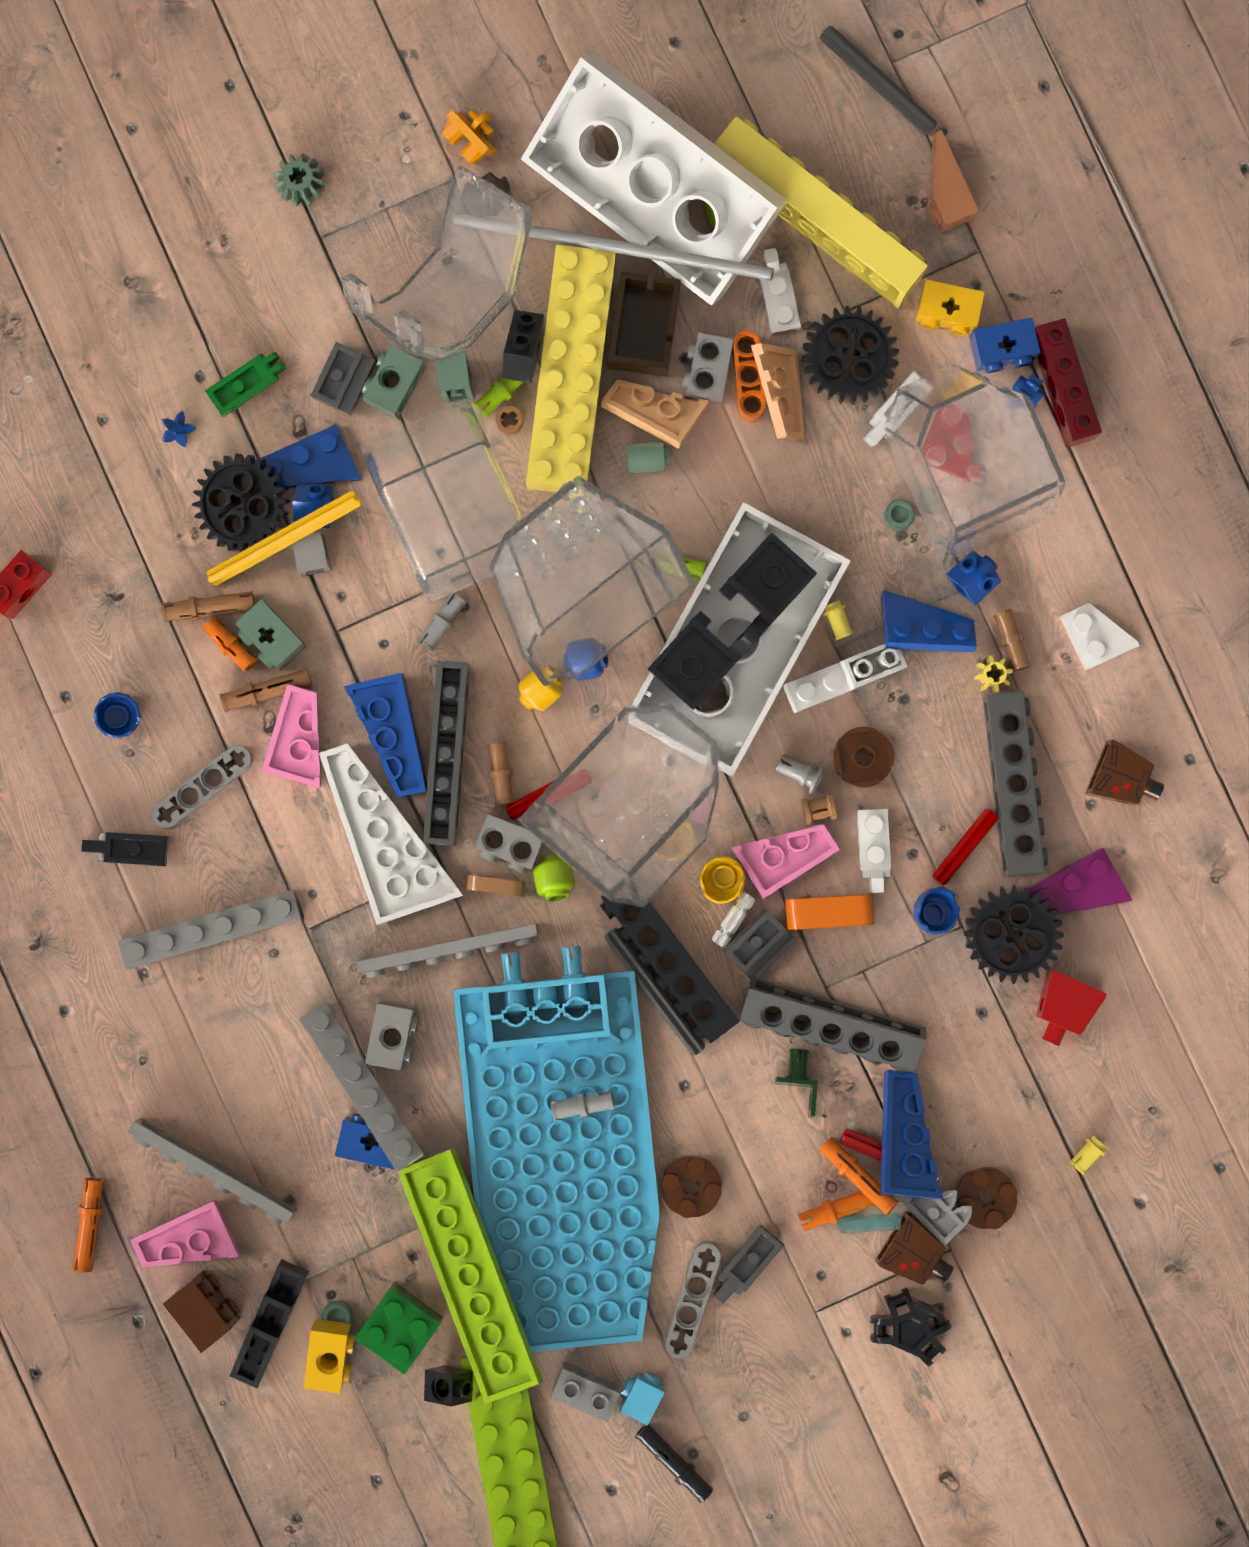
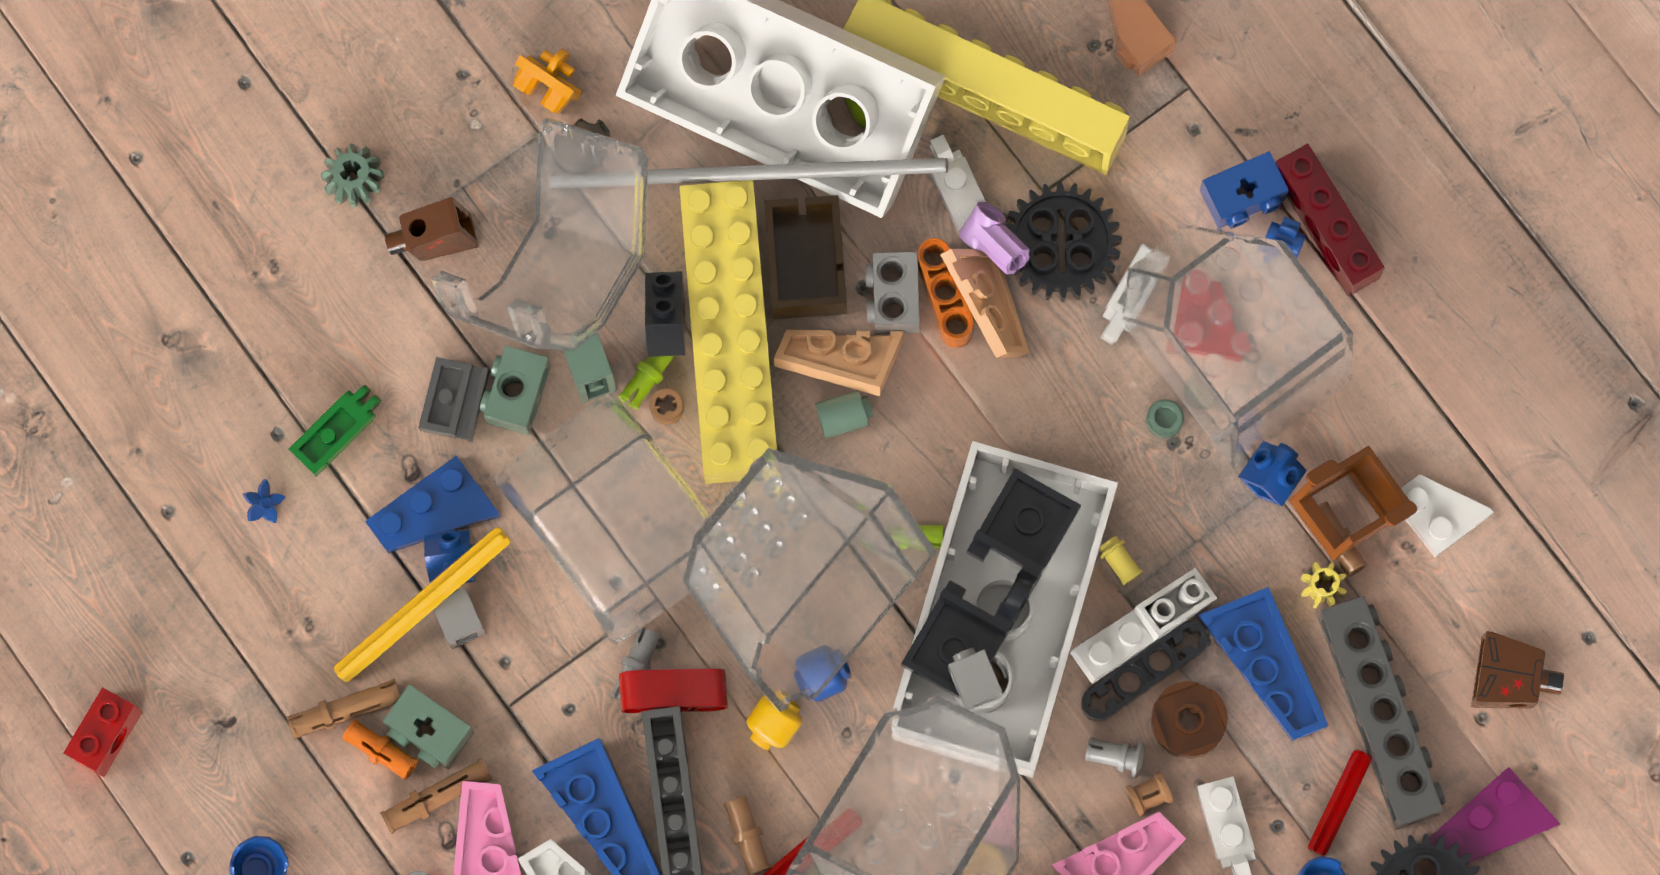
camera: 10 degrees left, 10 degrees down
black gear [192,453,290,552] -> none
blue wing [881,590,977,652] -> none
yellow brick [915,279,985,336] -> none
none -> reddish brown torso [385,197,479,261]
none -> red beam [619,669,728,713]
none -> light grey brick [948,648,1002,712]
none -> lavender piece [958,202,1030,274]
none -> black beam [1081,622,1208,722]
none -> blue wing [1198,587,1329,742]
none -> dark orange piece [1289,446,1417,561]

